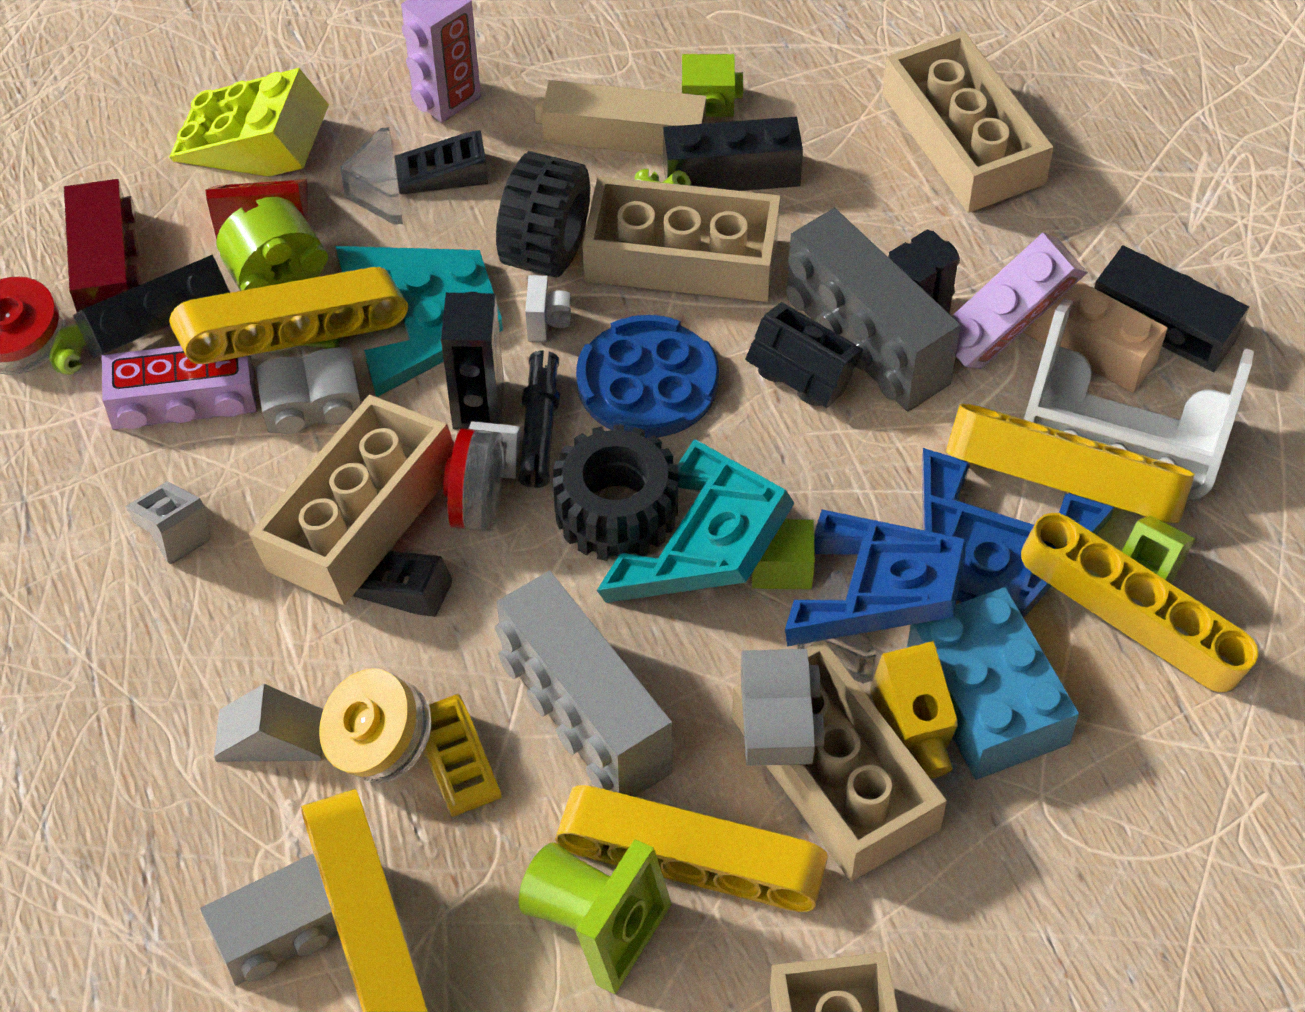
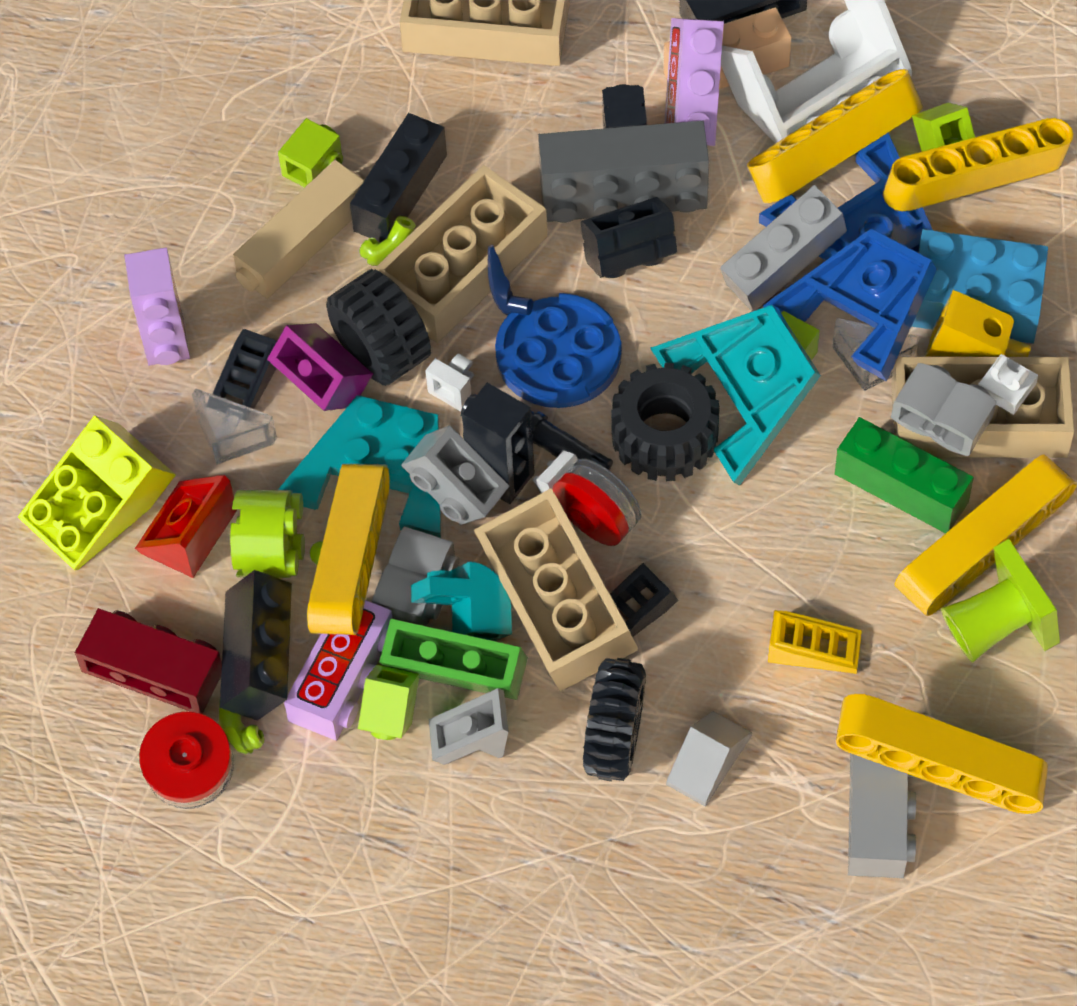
camera: 55 degrees left, 5 degrees up
yellow piece [319,668,431,783] -> none
light grey brick [495,570,672,797] -> none
none -> magenta brick [267,323,373,411]
none -> brick [358,664,420,740]
none -> bright green brick [379,619,528,700]
none -> light grey brick [401,425,509,525]
none -> teal brick [411,562,512,641]
none -> dark blue bar [487,244,533,315]
none -> black gear [583,657,646,782]
none -> light grey brick [720,185,847,312]
none -> green brick [835,417,974,533]
none -> white tile [978,354,1038,415]

